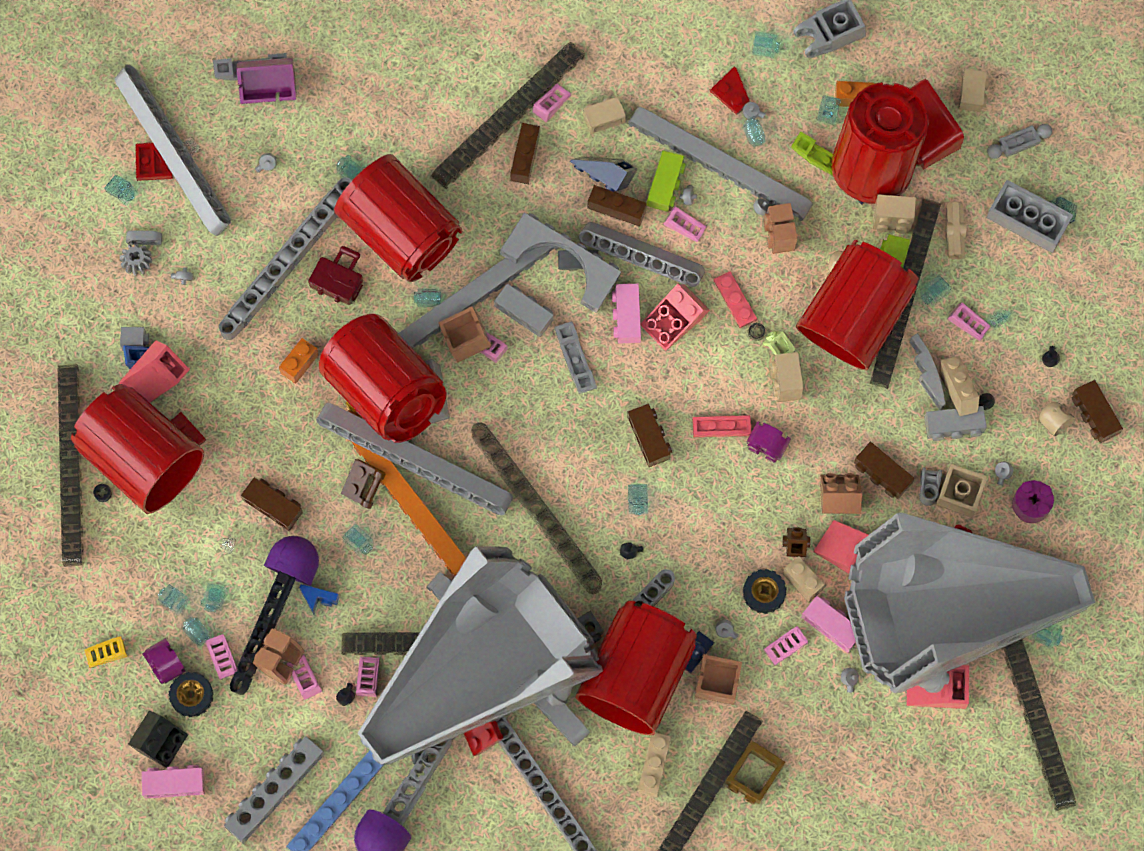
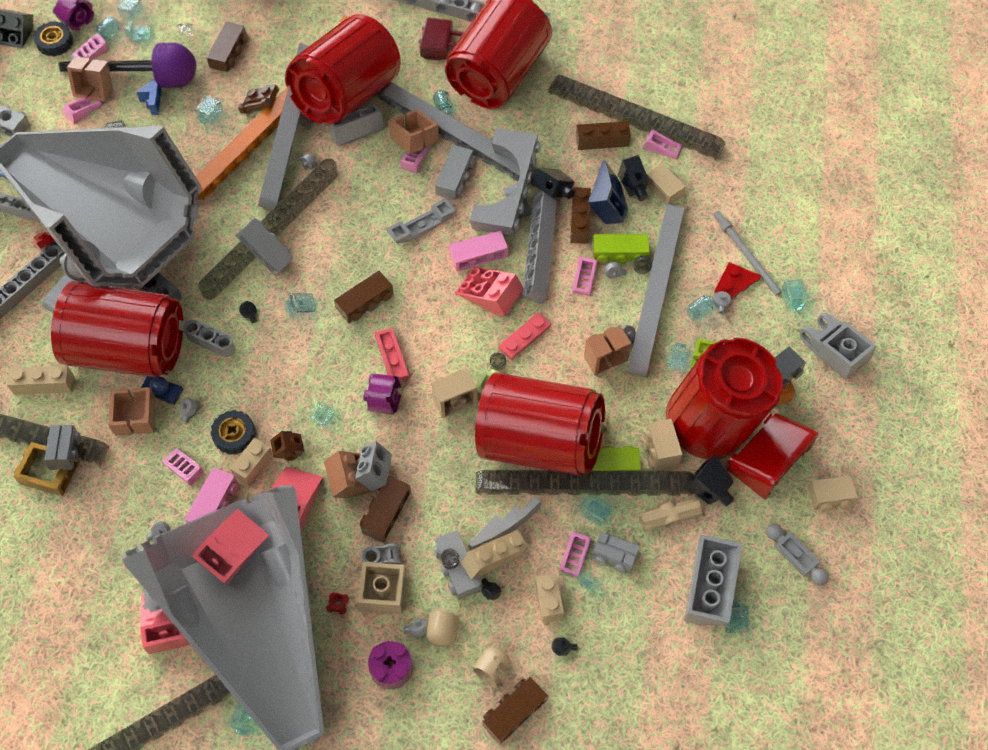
camera: 75 degrees right, 10 degrees down
none -> dark grey brick [44,425,81,470]
none -> coral slope [192,509,270,584]
none -> light grey brick [235,218,294,275]
none -> light grey piece [299,153,317,170]
none -> clear light blue slope [309,402,338,428]
none -> light grey brick [355,441,392,492]
none -> tan helmet [426,611,460,647]
none -> clear smoke bush [441,548,460,570]
none -> black torso [530,167,575,199]
none -> tan piece [535,573,564,623]
none -> light grey brick [592,531,640,573]
none -> black torso [617,155,649,201]
none -> clear smoke tile [633,256,652,274]
none -> clear light blue bracket [666,342,690,372]
none -> black torso [685,455,735,506]
none -> light grey bar [713,211,782,296]
none -> dark grey brick [775,346,806,390]

